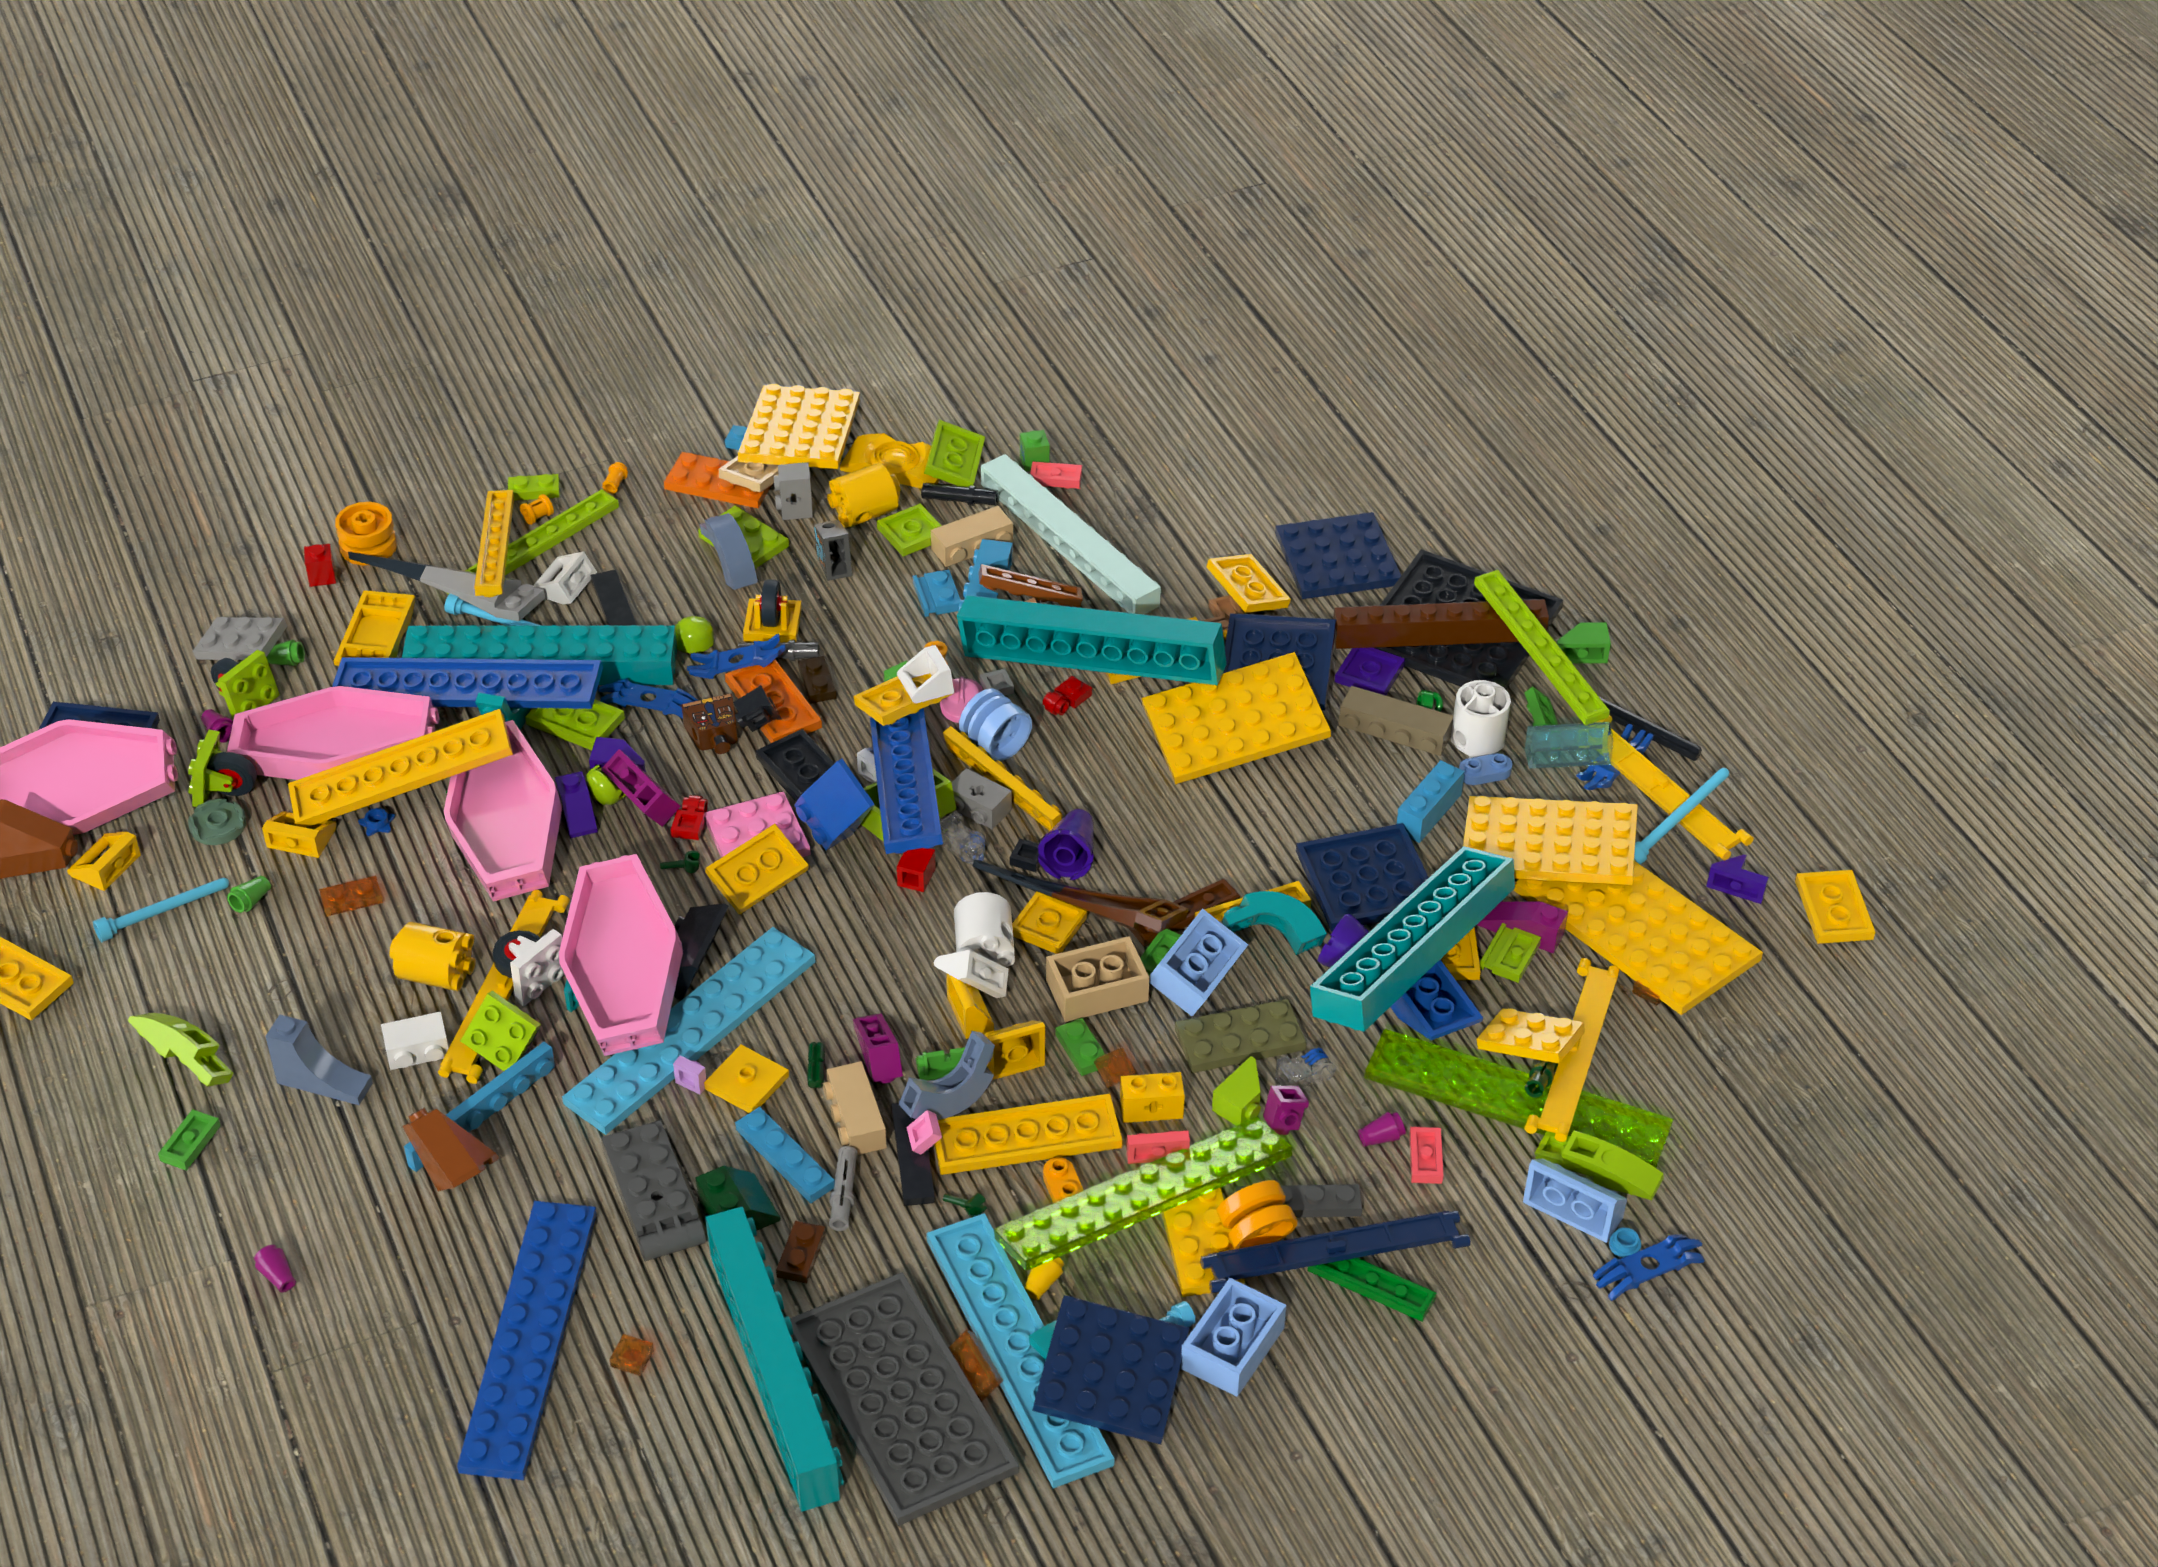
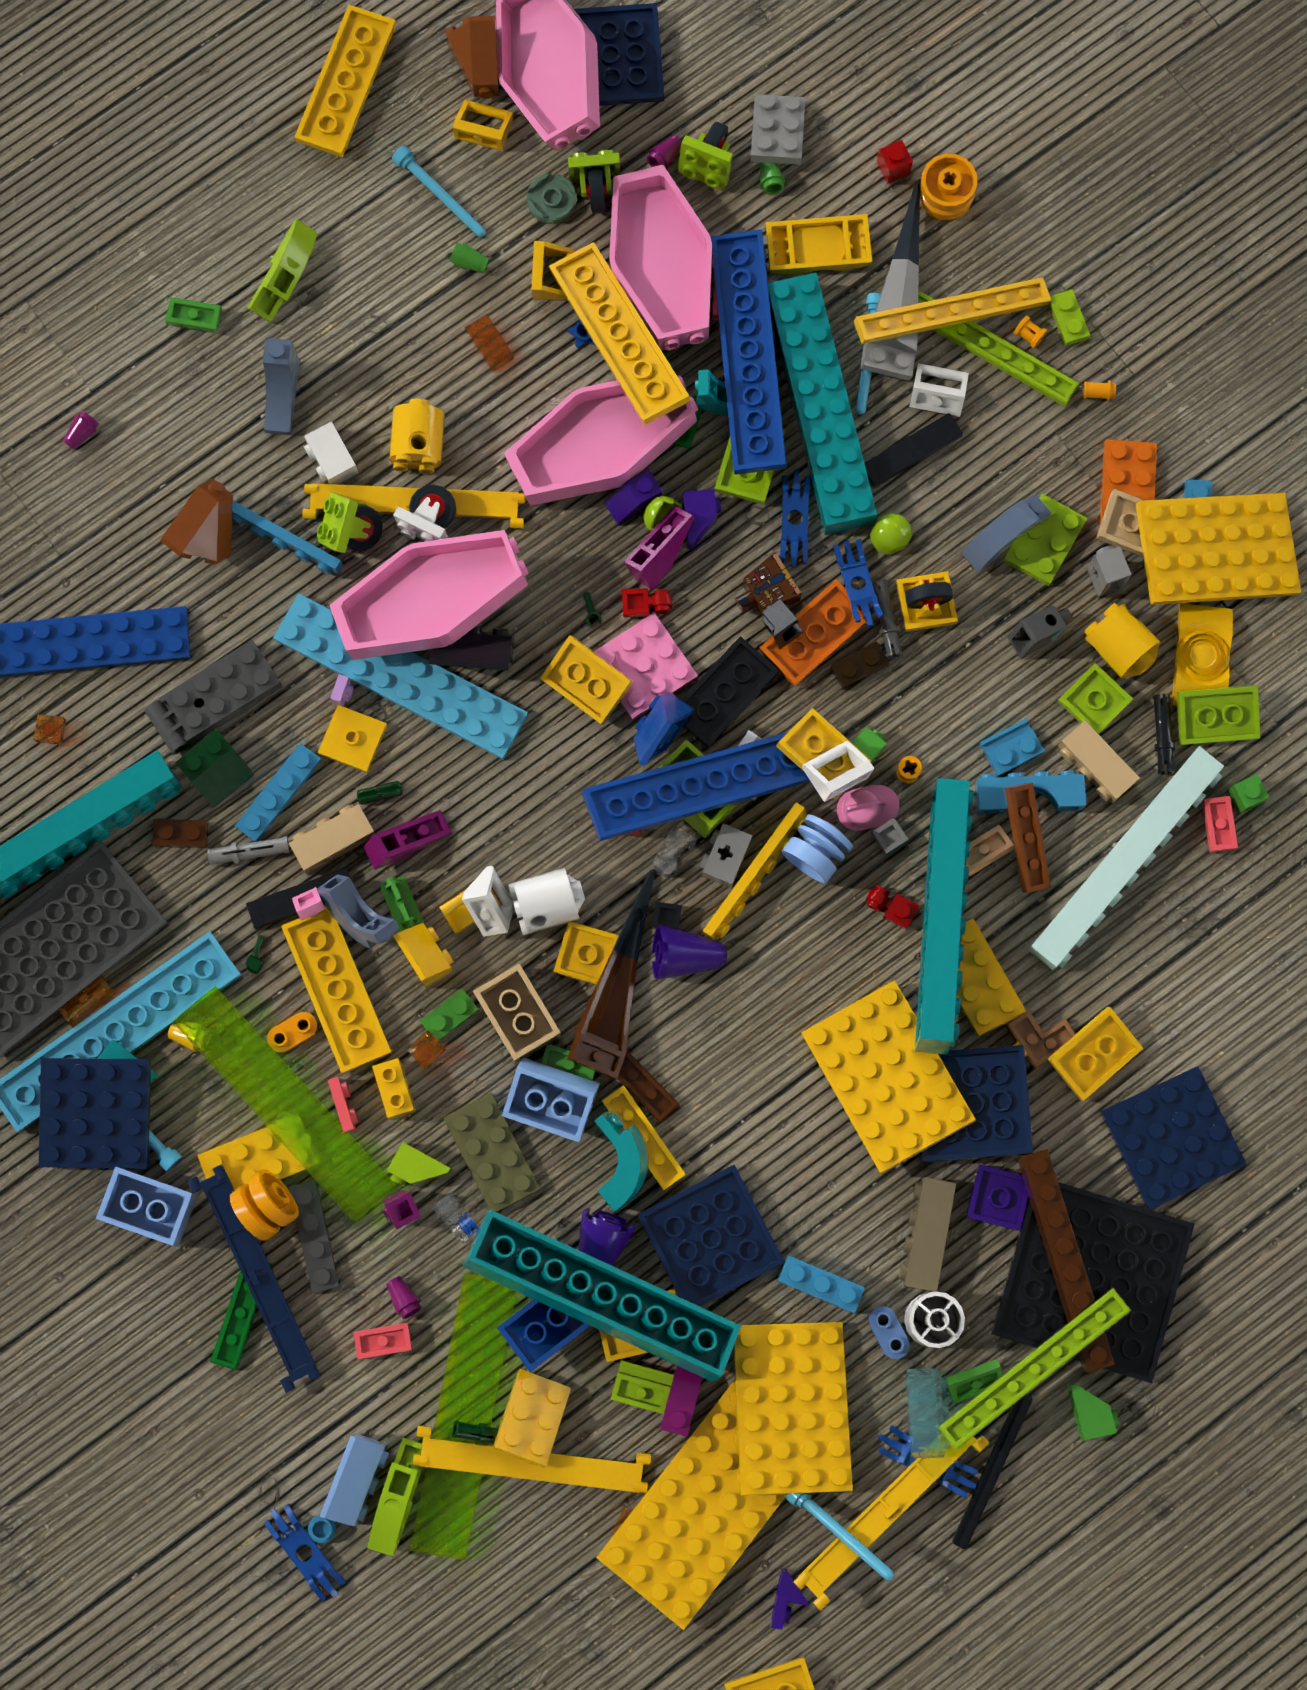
camera: 80 degrees right, 35 degrees up
green tile [1416,690,1443,712] -> none

